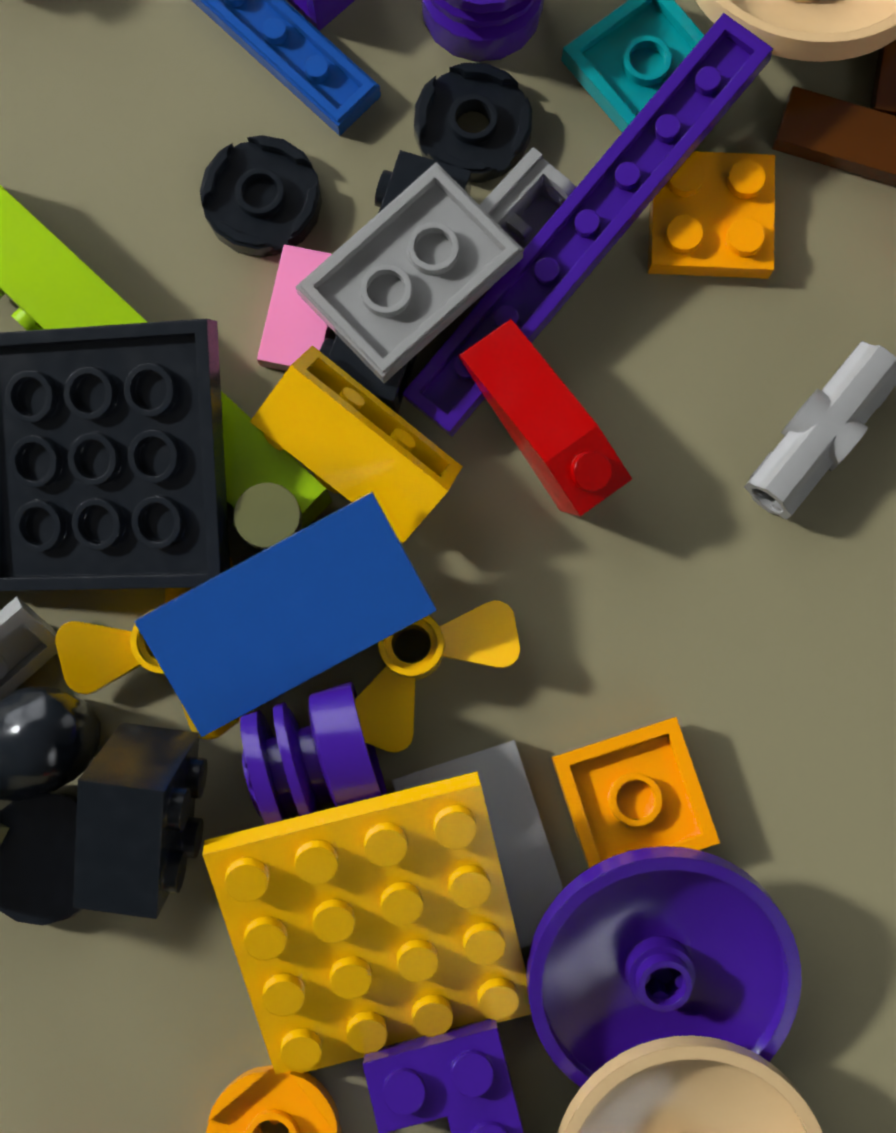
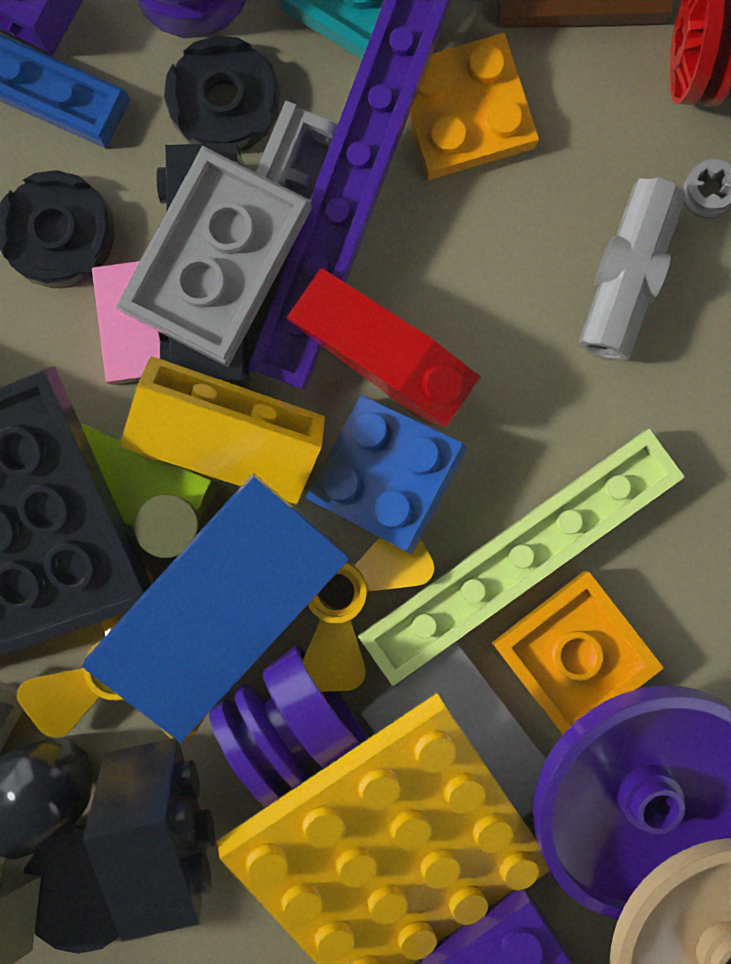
camera: 20 degrees left, 5 degrees up
none -> blue plate [306,395,467,554]
none -> yellowish green plate [358,429,685,686]

